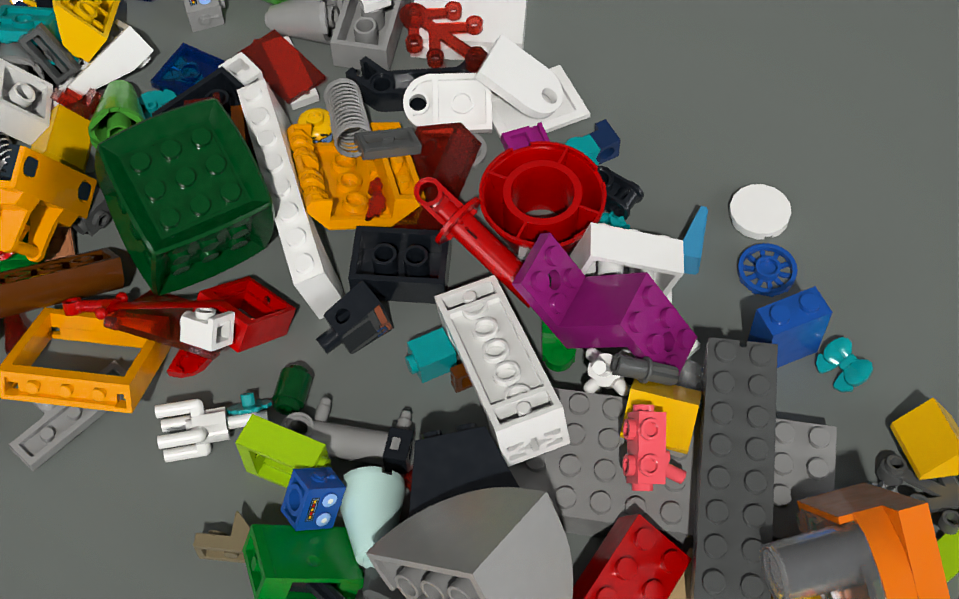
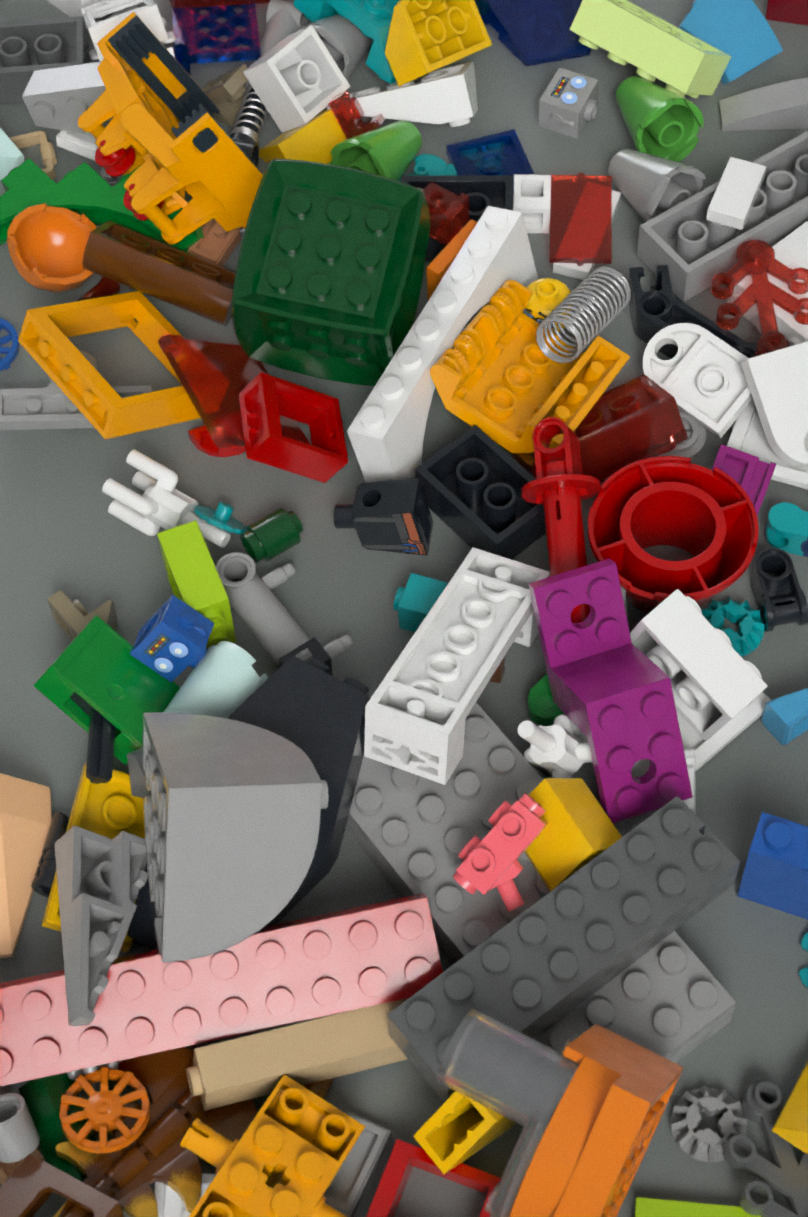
camera: 45 degrees right, 0 degrees up
dark grey tile [18,22,81,85] -> none
red sword [62,292,225,320] -> none
white brick [180,308,235,352] -> none
dark grey tile [353,127,422,160] -> none
clear red piece [365,177,387,221] -> none
dark grey axle [611,353,679,386] -> none

